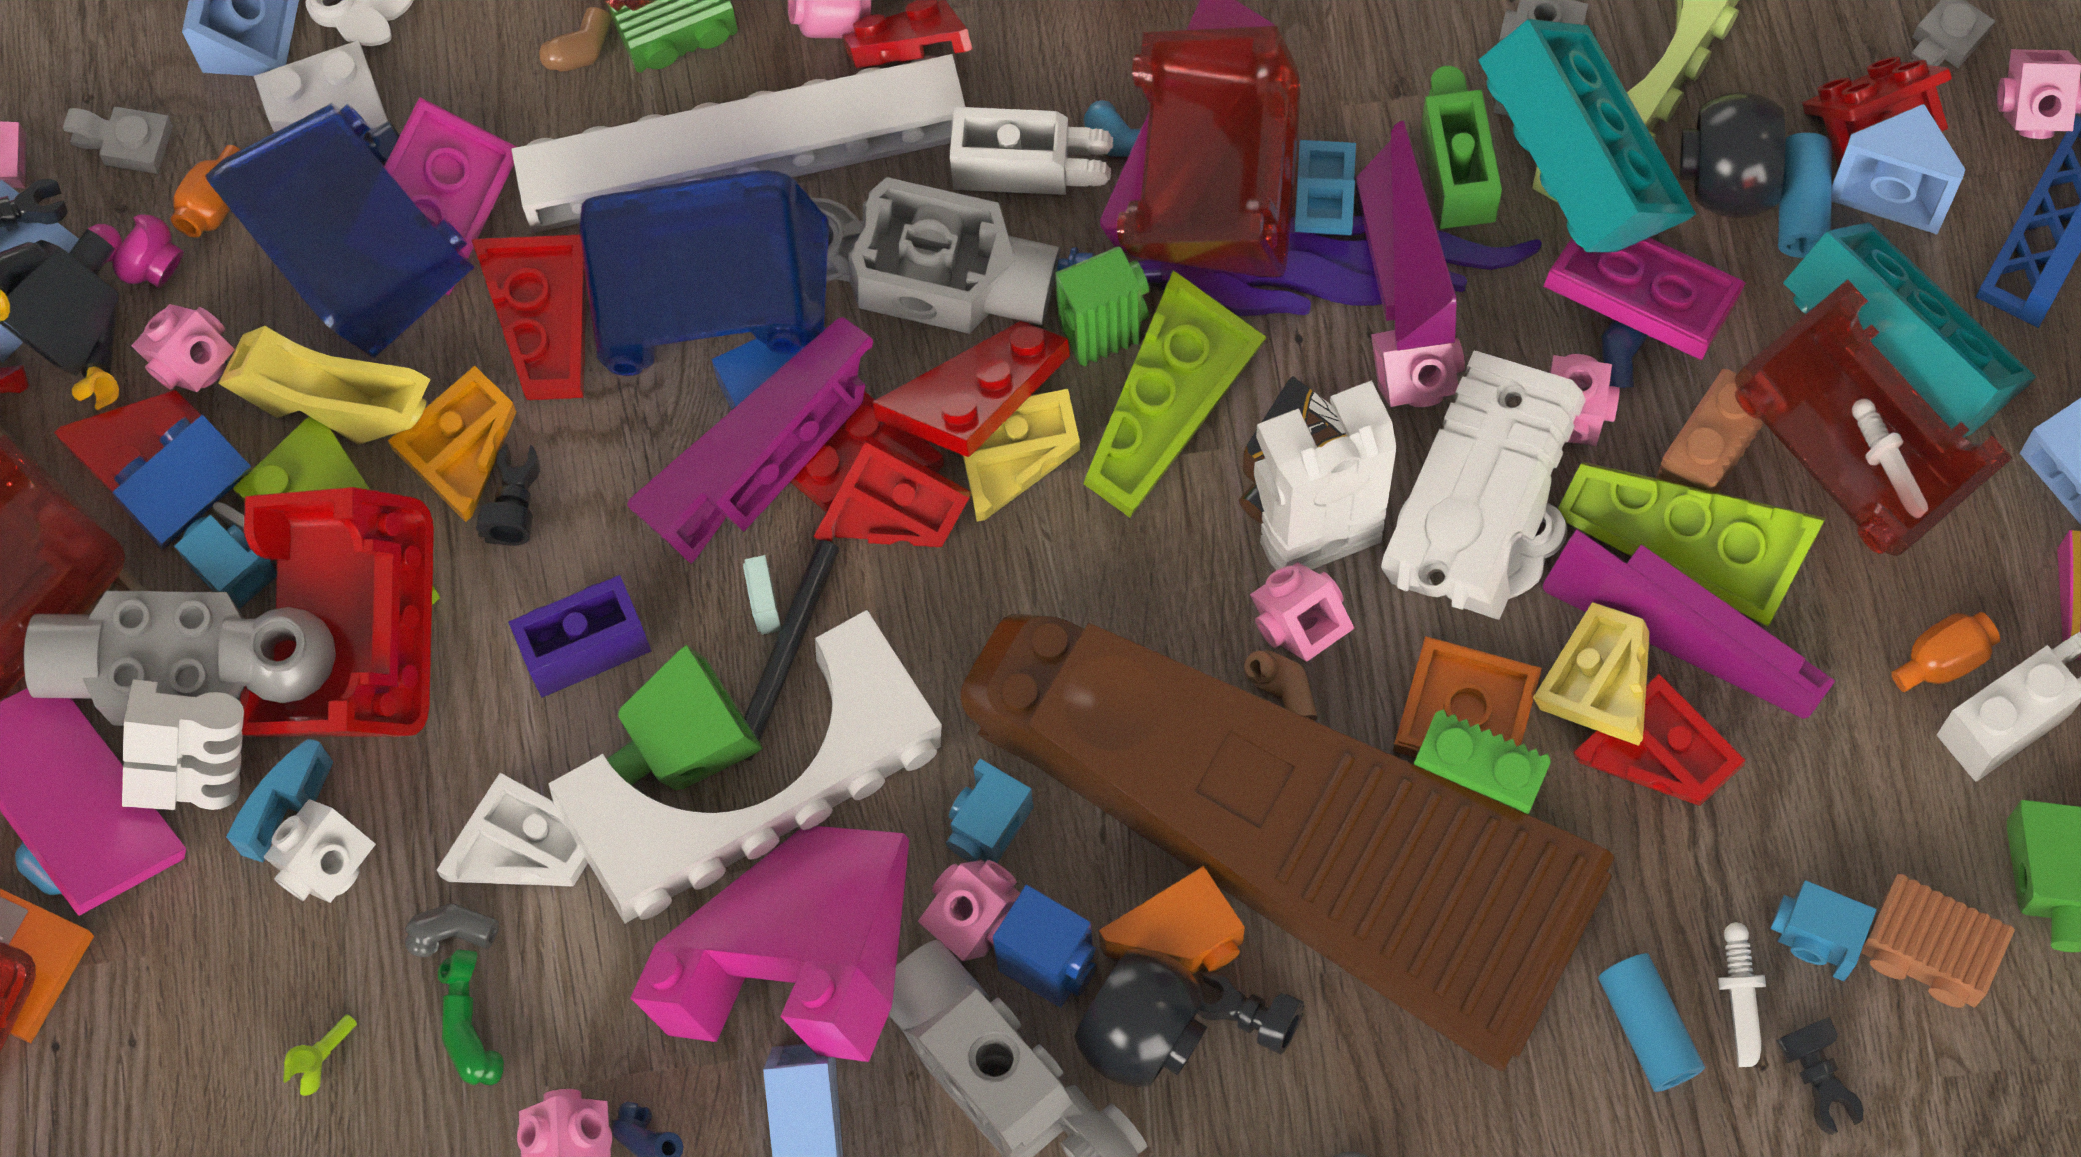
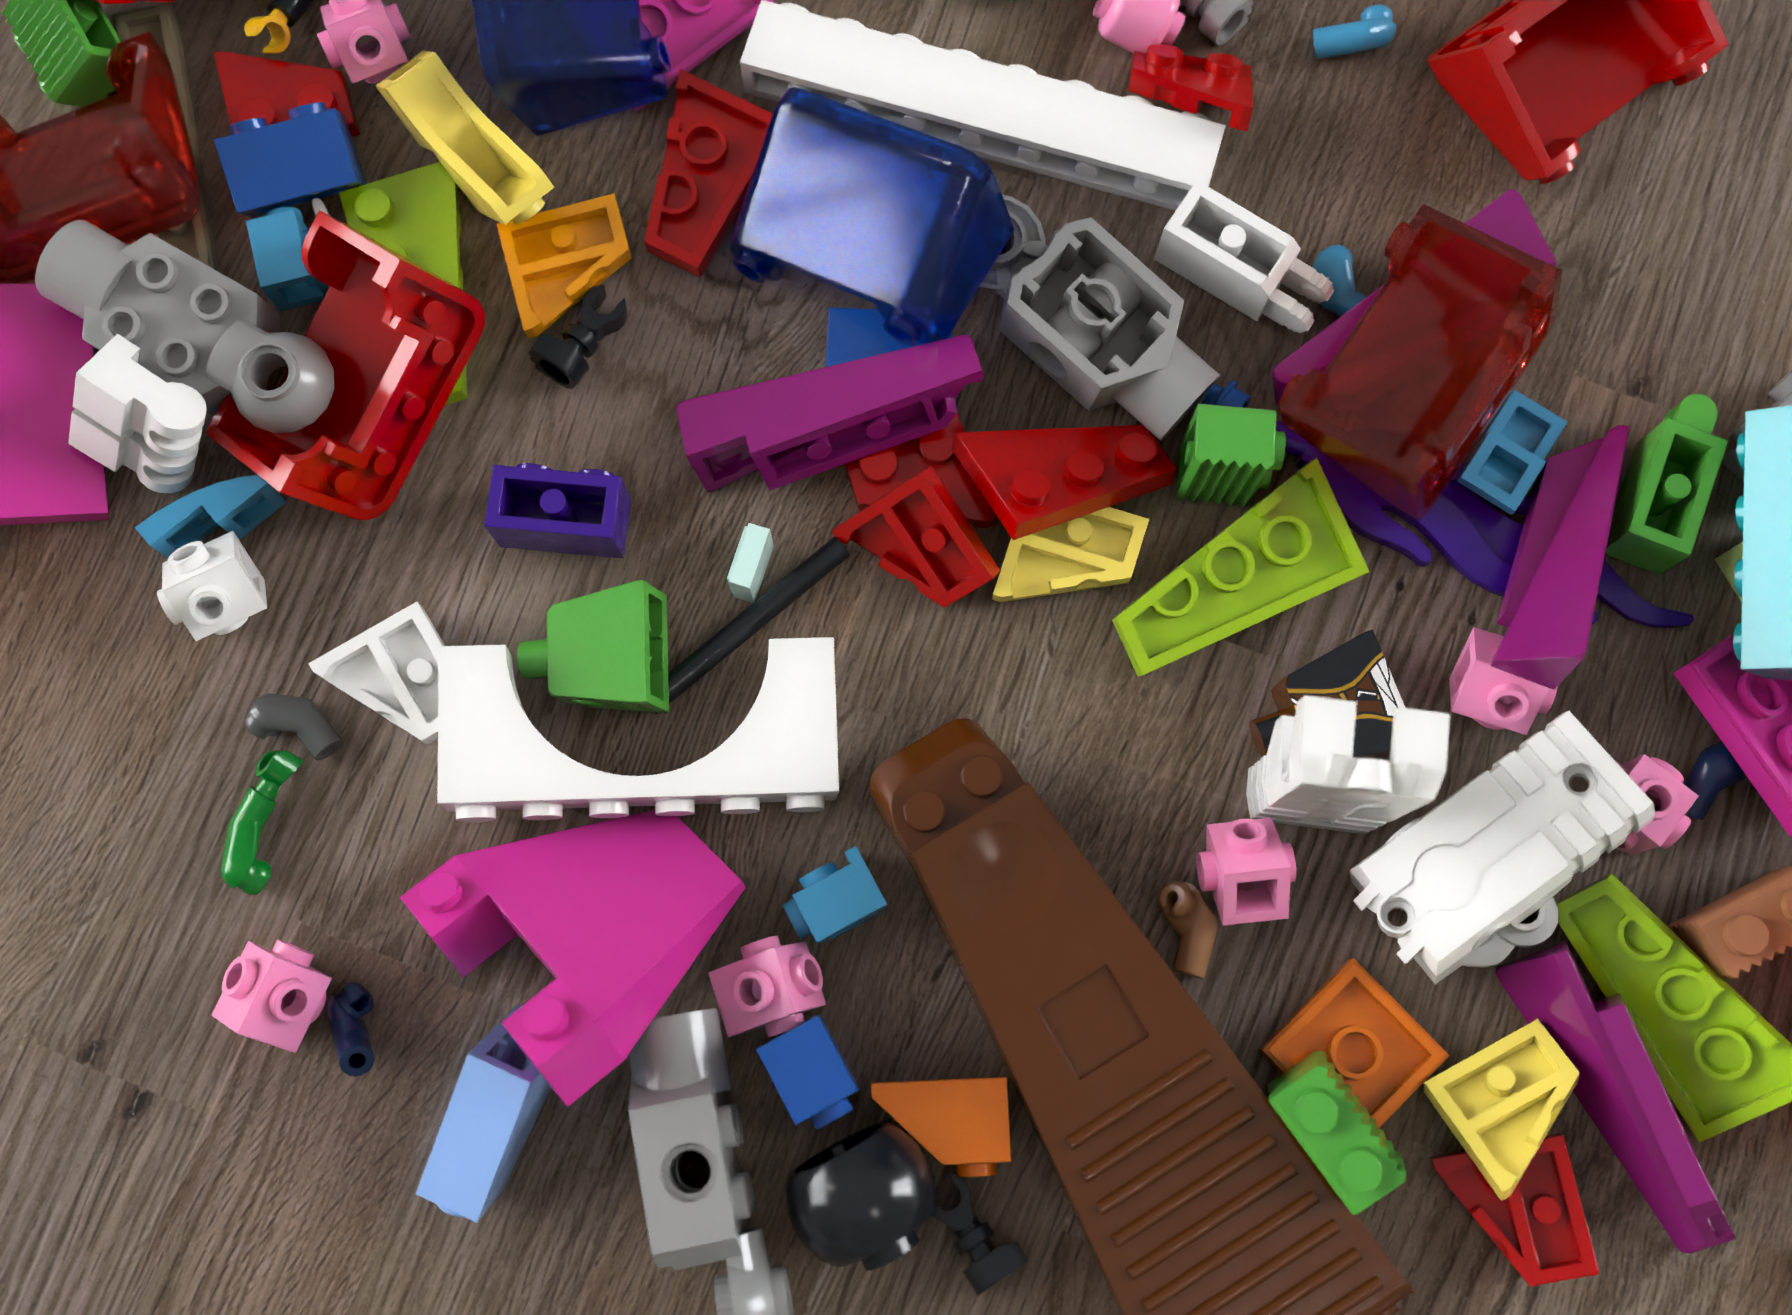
camera: 25 degrees right, 10 degrees up
lime hand [283,1014,357,1096] -> none

